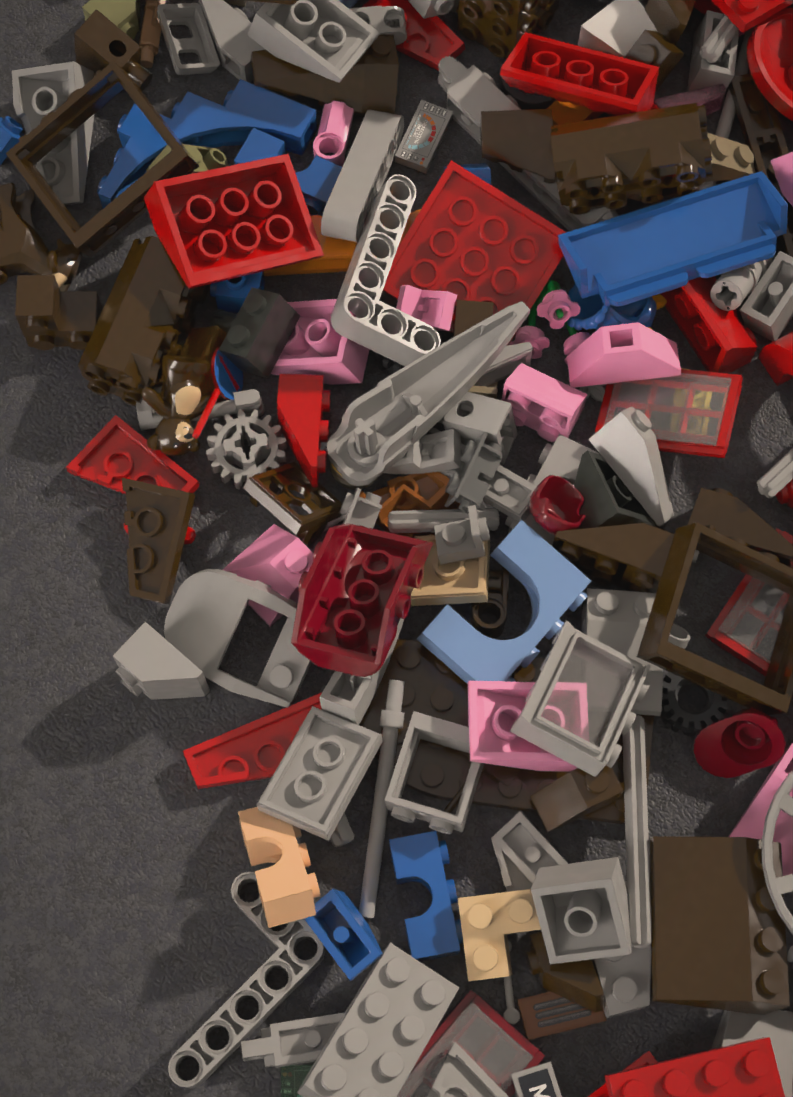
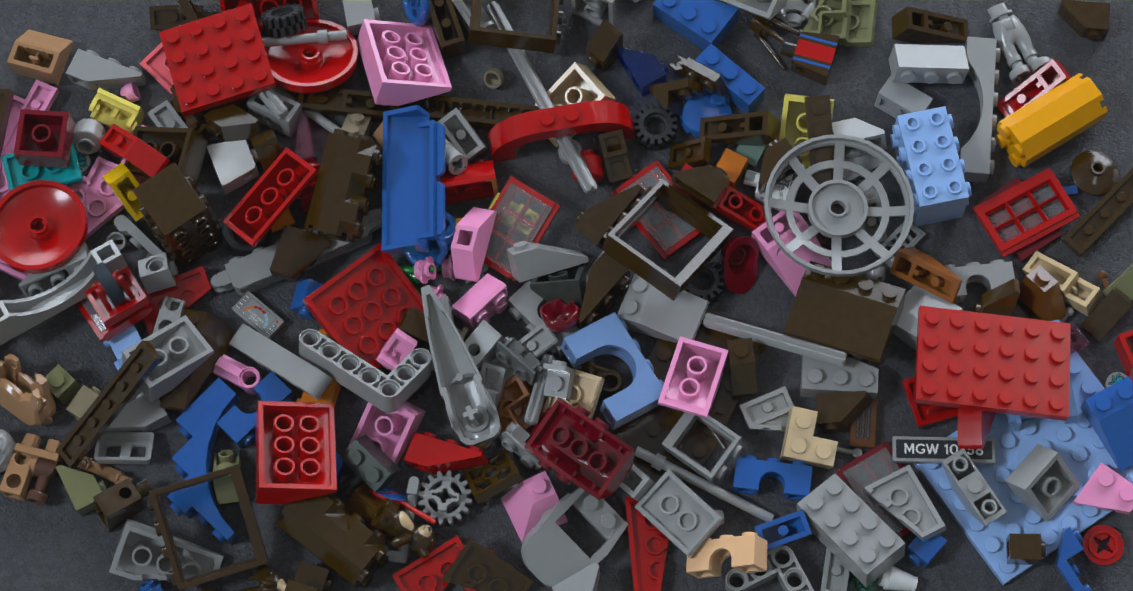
camera: 65 degrees left, 0 degrees up
window [510,620,651,777] -> none
light grey slope [531,857,632,964] -> none

